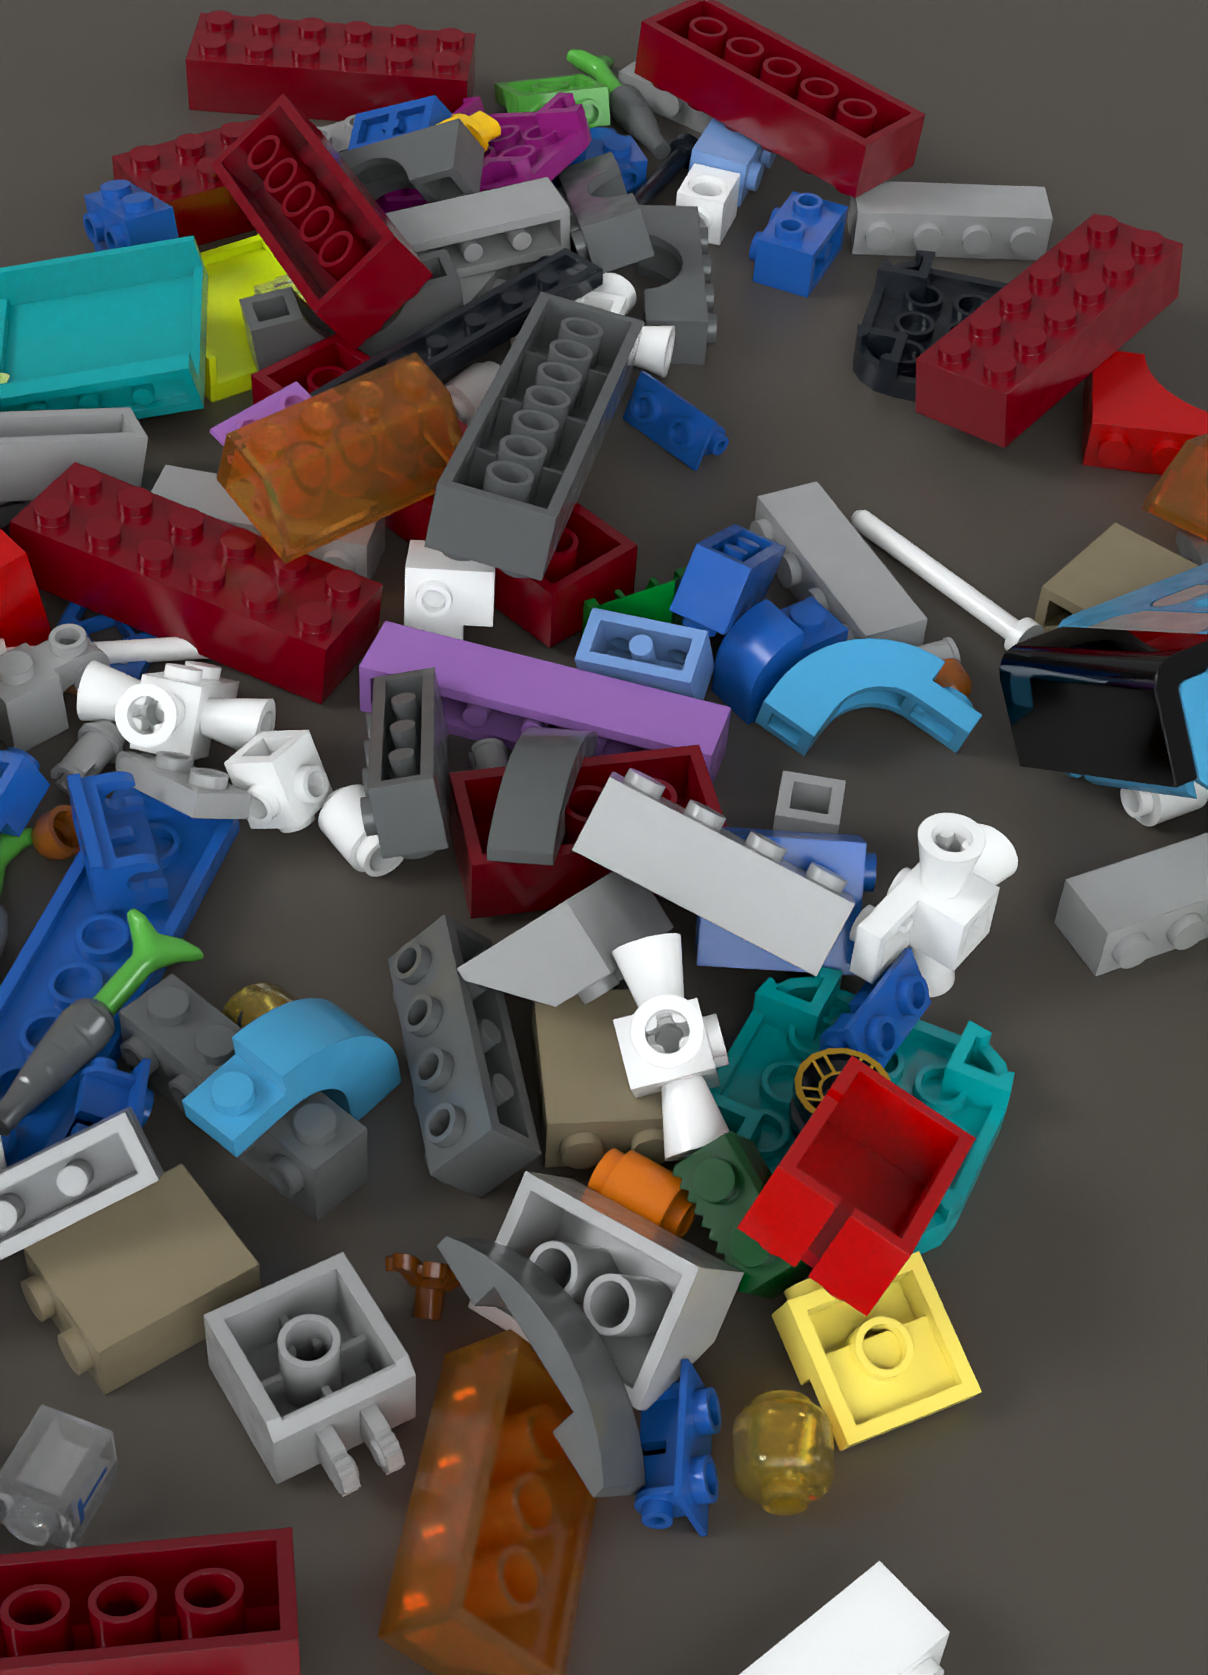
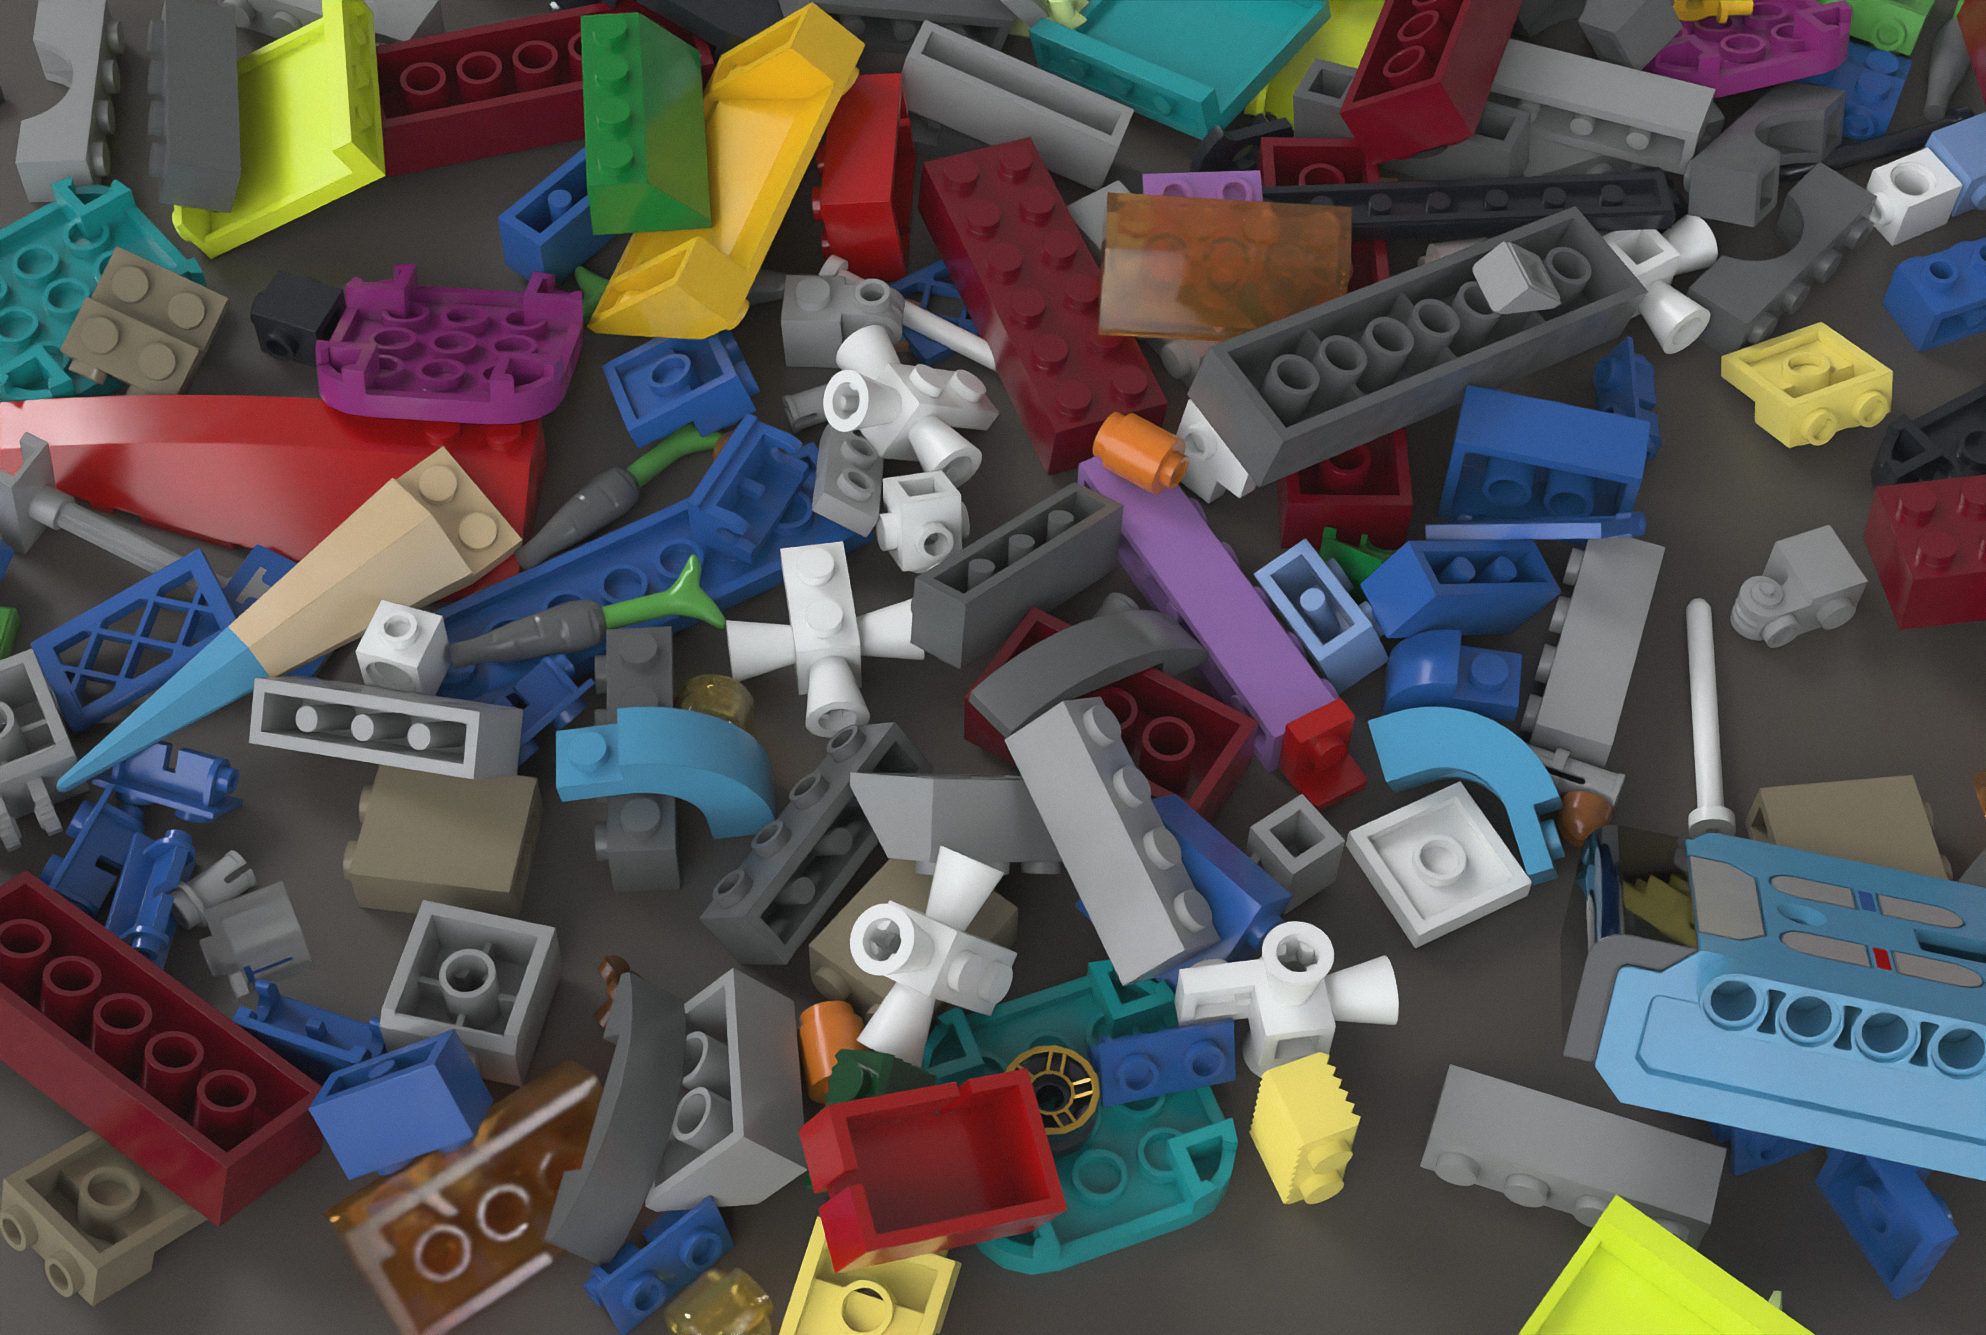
camera: 45 degrees right, 10 degrees up
none -> blue hinge [232,979,388,1083]
none -> blue brick [308,1029,493,1180]
none -> white brick [726,541,924,738]
none -> orange brick [1093,412,1190,495]
none -> black piece [1190,112,1294,172]
none -> light yellow brick [1249,1052,1361,1204]
none -> red bracket [1278,697,1367,812]
none -> white plate [1346,781,1532,948]
none -> blue window [1426,512,1647,540]
none -> blue brick [1437,385,1651,547]
none -> light grey slope [1472,240,1561,314]
none -> light yellow plate [1721,322,1893,448]
none -> light grey brick [1730,524,1868,648]

